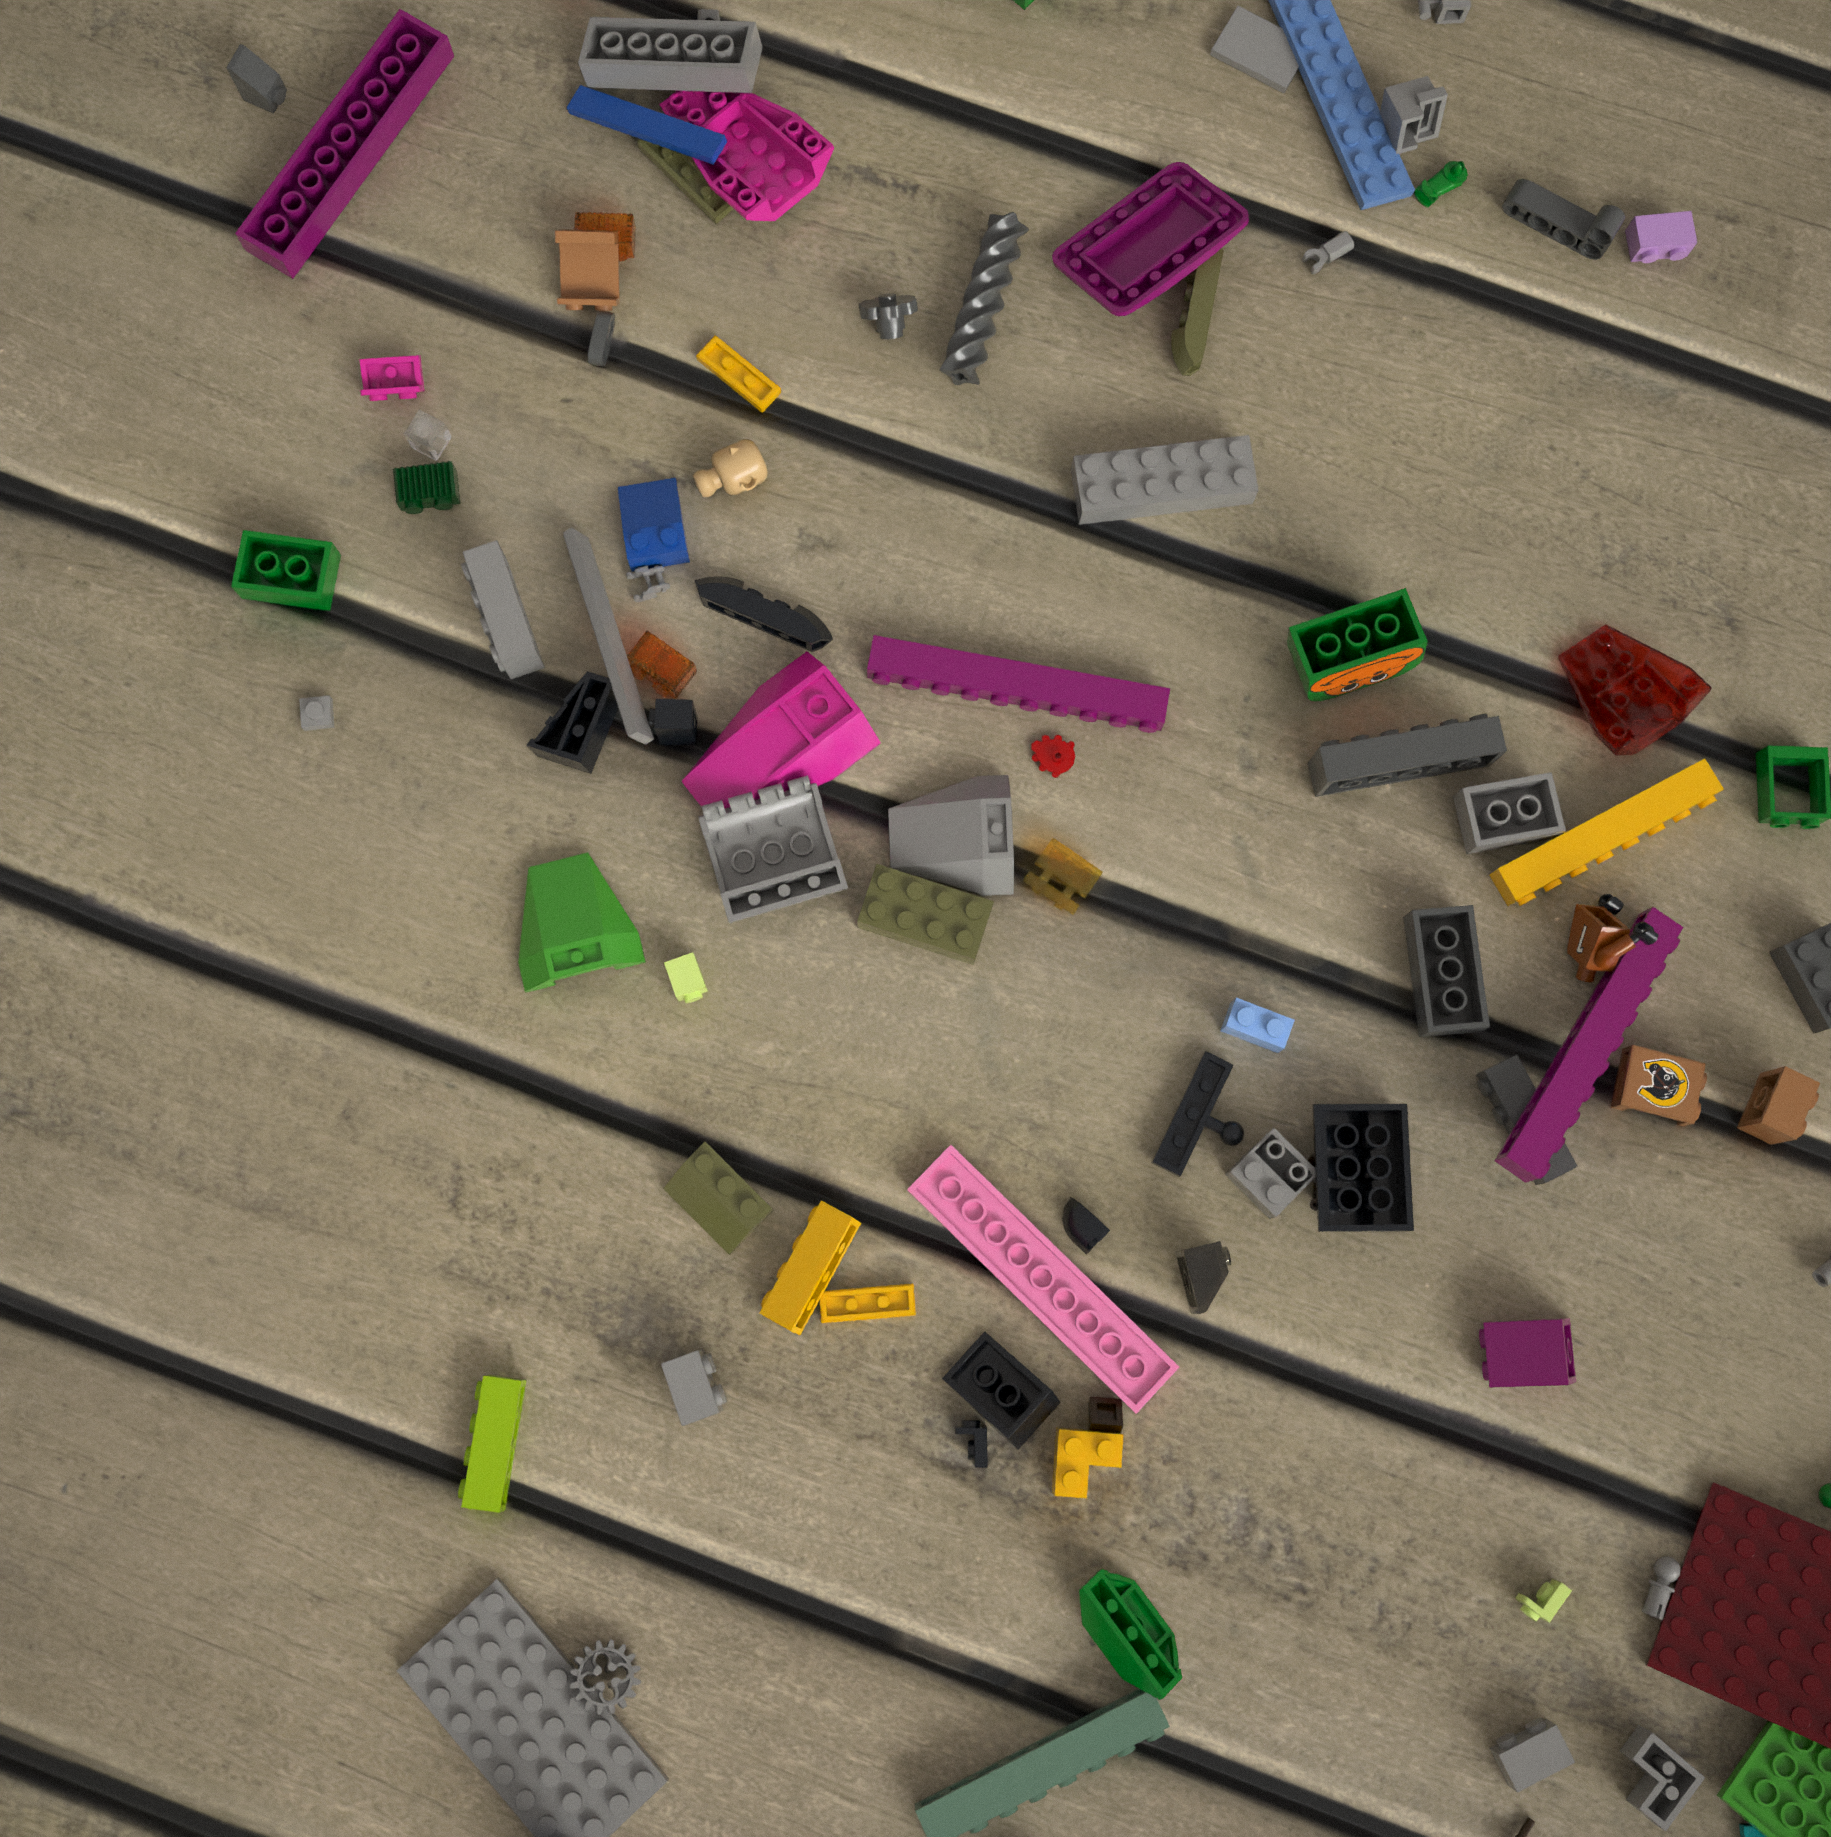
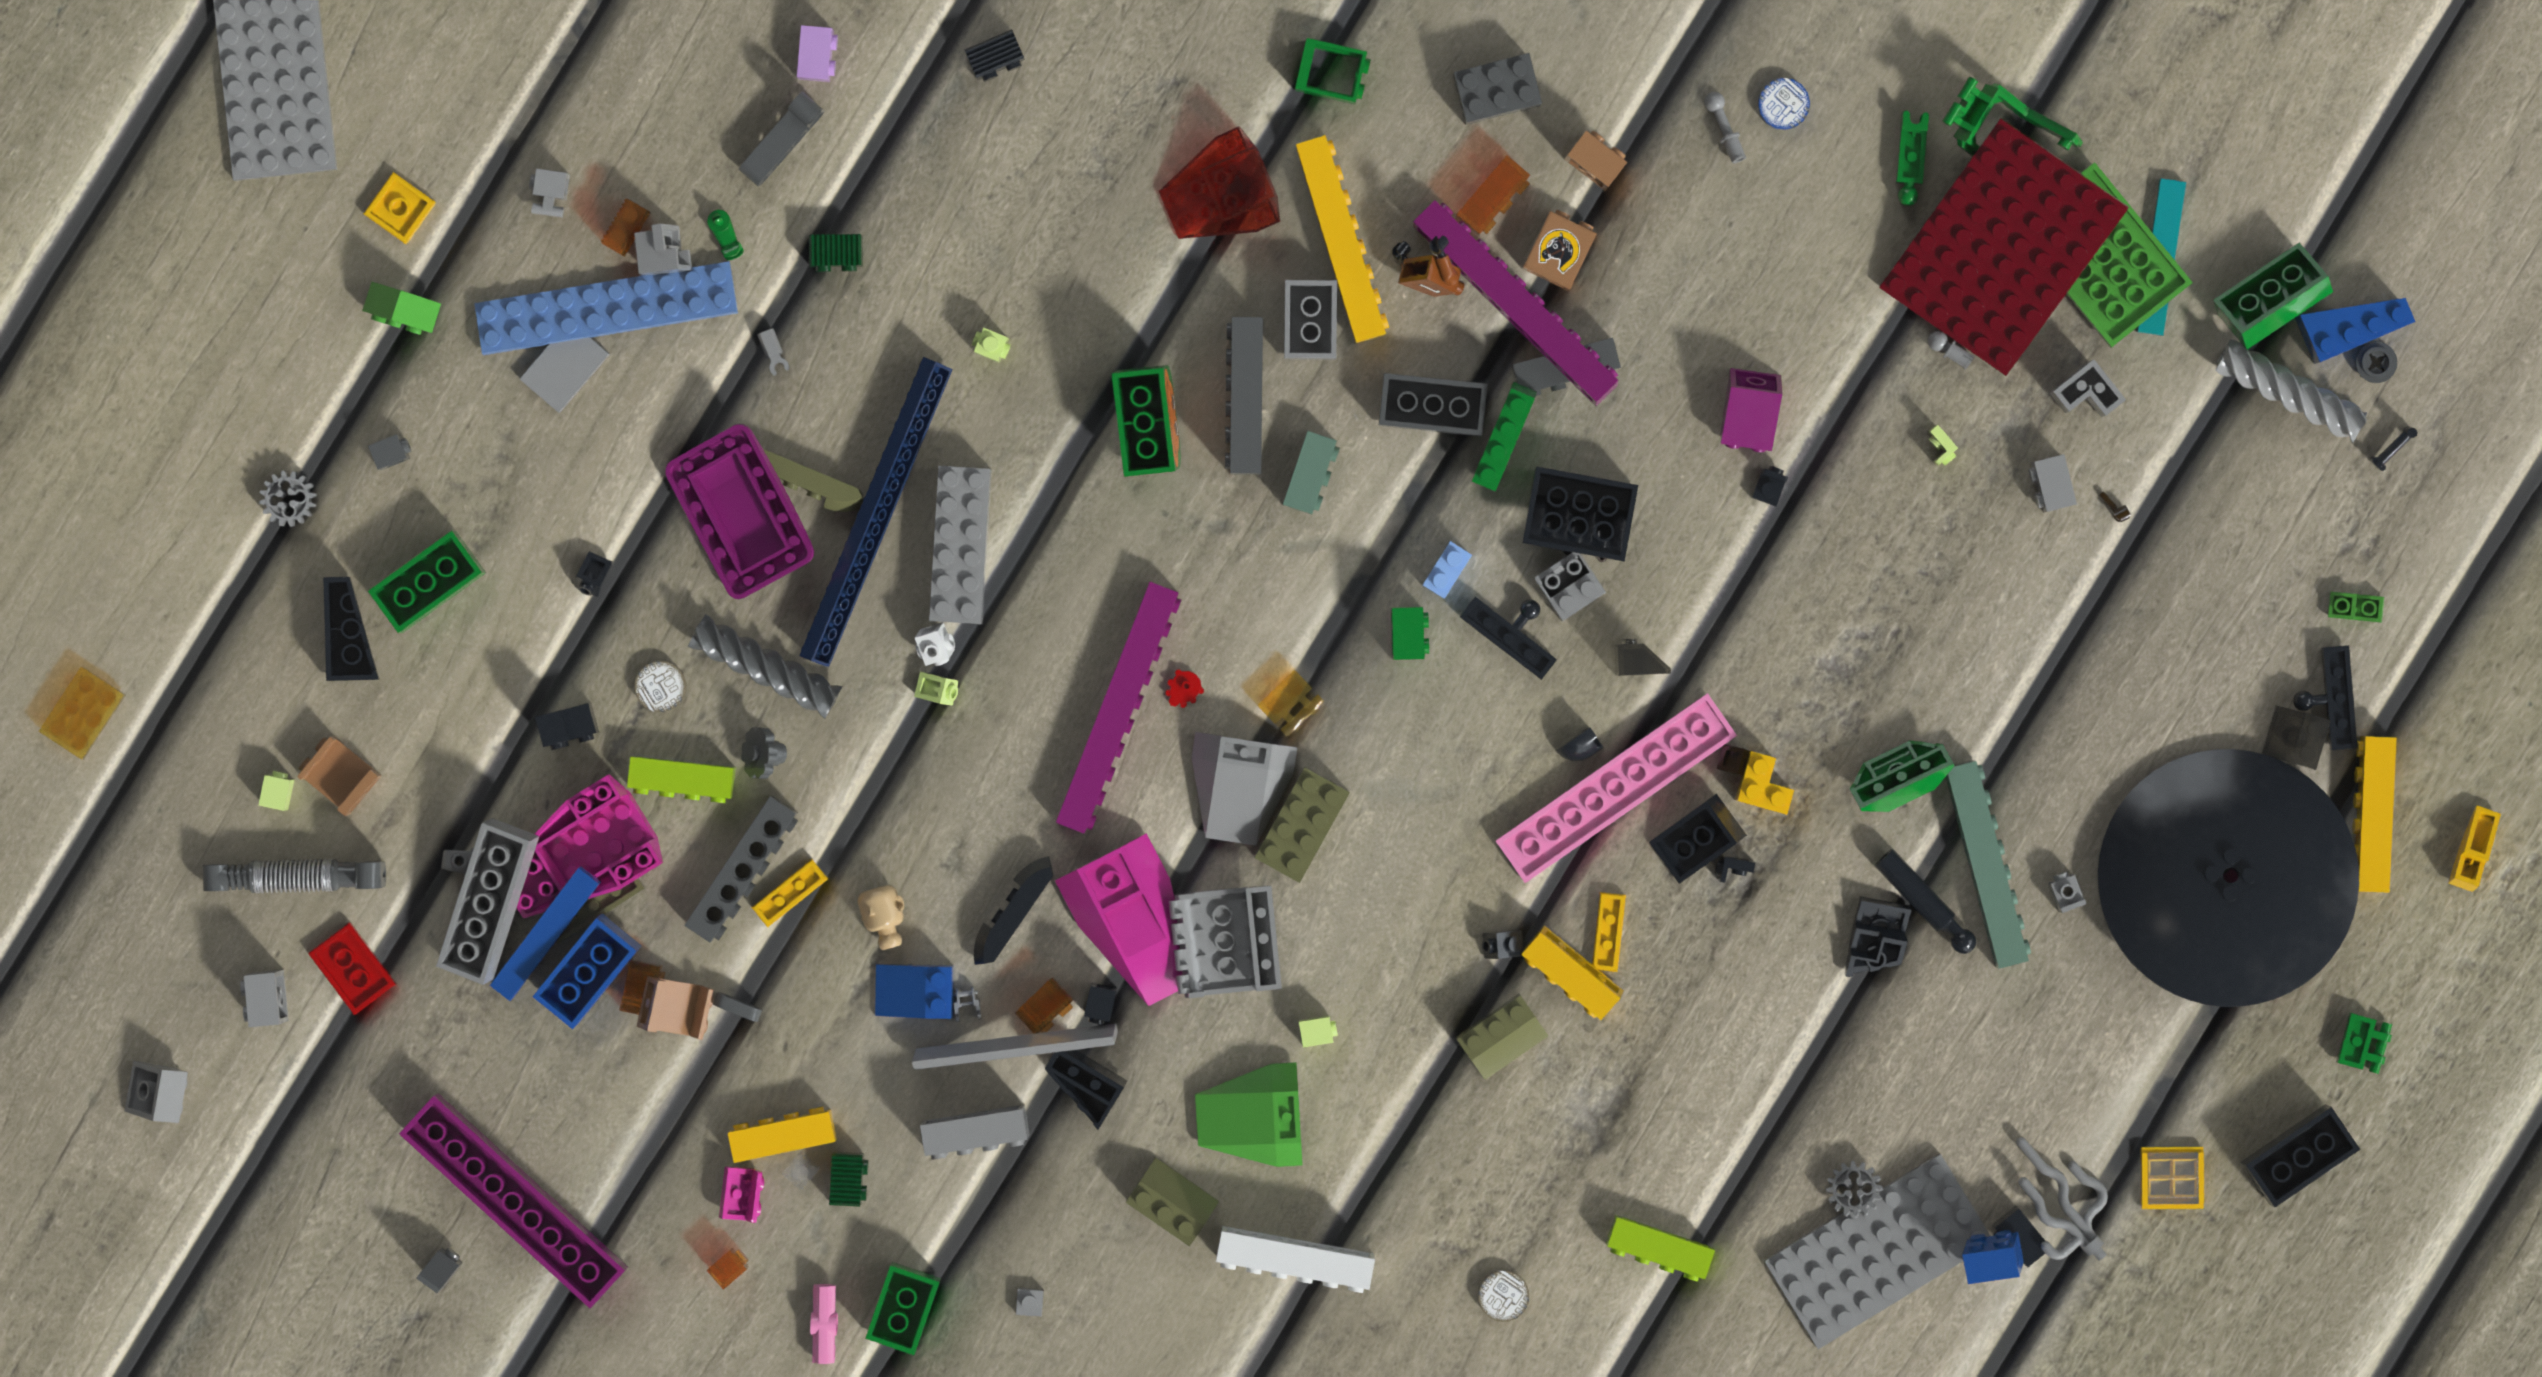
camera: 70 degrees left, 10 degrees up
light grey brick [661,1349,727,1426] -> none
none -> blue brick [533,913,642,1029]
none -> black brick [535,703,599,751]
none -> black bracket [575,551,613,597]
none -> clear orange brick [601,198,651,257]
none -> lime brick [627,756,736,803]
none -> tile [635,661,687,712]
none -> dark grey brick [684,796,798,943]
none -> clear orange brick [706,1247,749,1290]
none -> yellow brick [728,1106,837,1163]
none -> dark blue piece [799,357,953,667]
none -> dark green brick [809,234,863,272]
none -> bright pink piece [810,1284,838,1364]
none -> white brick [914,622,955,666]
none -> yellowish green bracket [914,672,958,706]
none -> black brick [964,29,1025,82]
none -> yellowish green brick [972,327,1011,363]
none -> olive slope [1126,1157,1219,1247]
none -> white brick [1216,1226,1375,1293]
none -> sand green brick [1283,431,1340,515]
none -> green brick [1391,607,1429,660]
none -> clear orange brick [1456,155,1530,236]
none -> green brick [1472,382,1537,491]
none -> tile [1478,1270,1529,1322]
none -> black bracket [1482,930,1524,959]
none -> black bracket [1752,466,1788,507]
none -> black slope [1845,896,1911,977]
none -> black piece [1874,848,1976,954]

